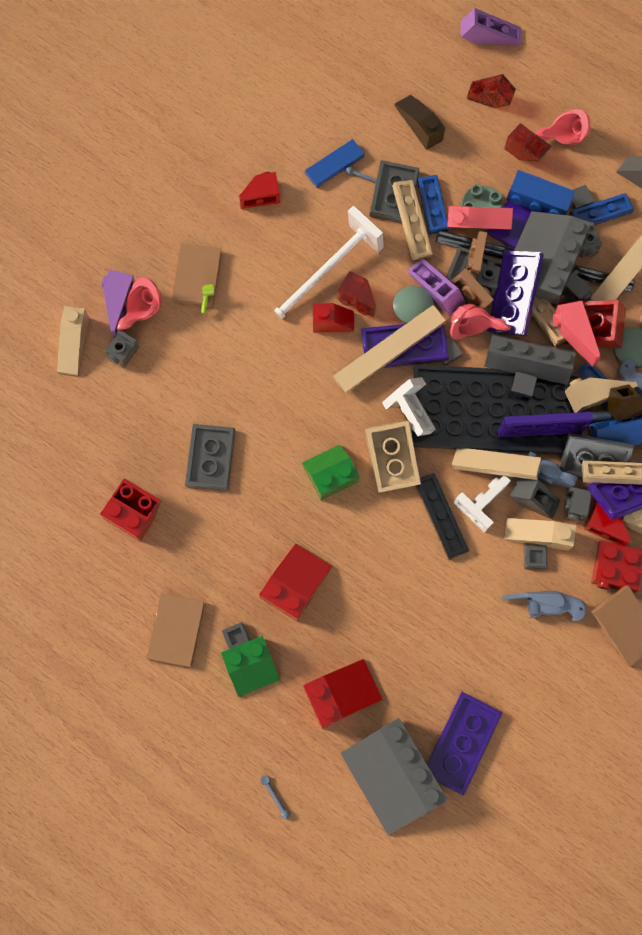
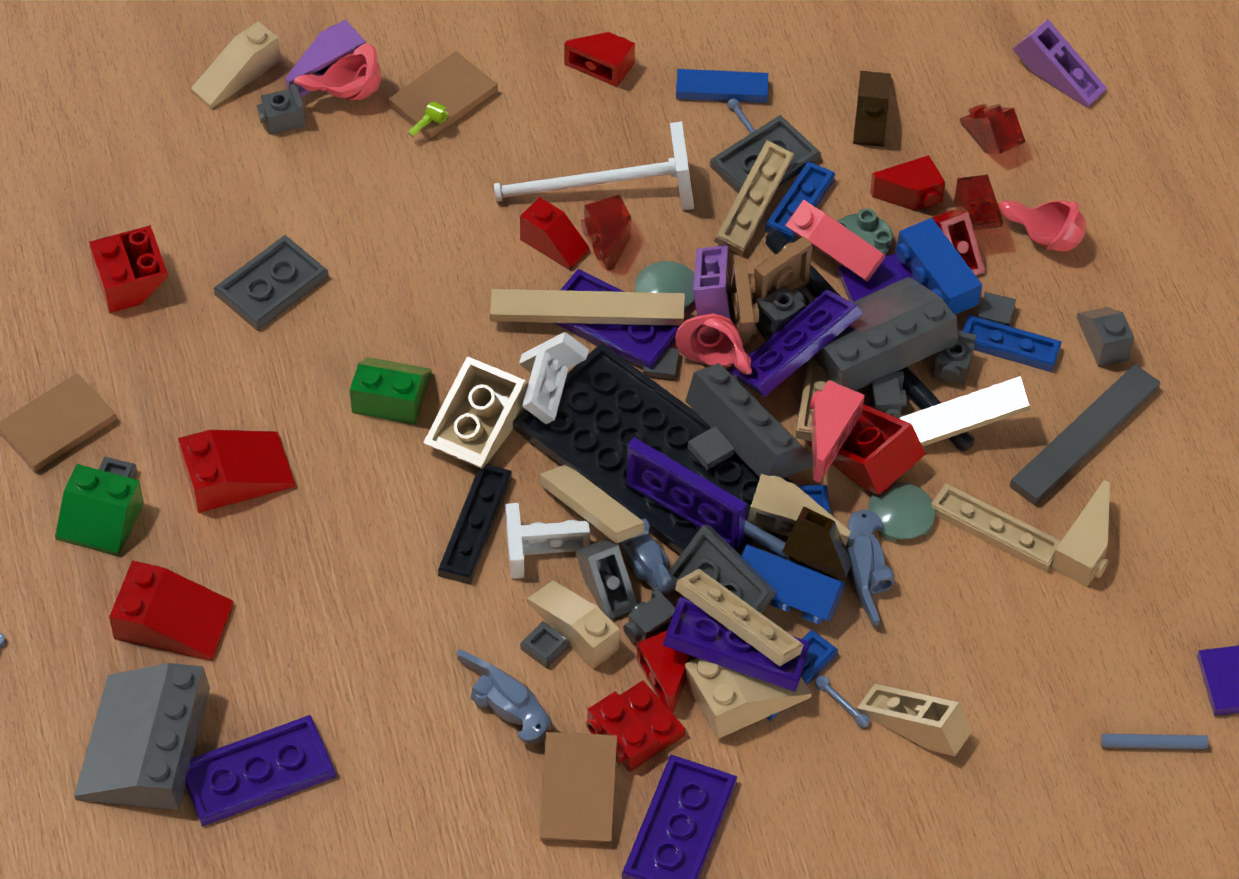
camera: 40 degrees right, 20 degrees down
none -> red slope [870,155,945,211]
none -> red slope [932,210,985,275]

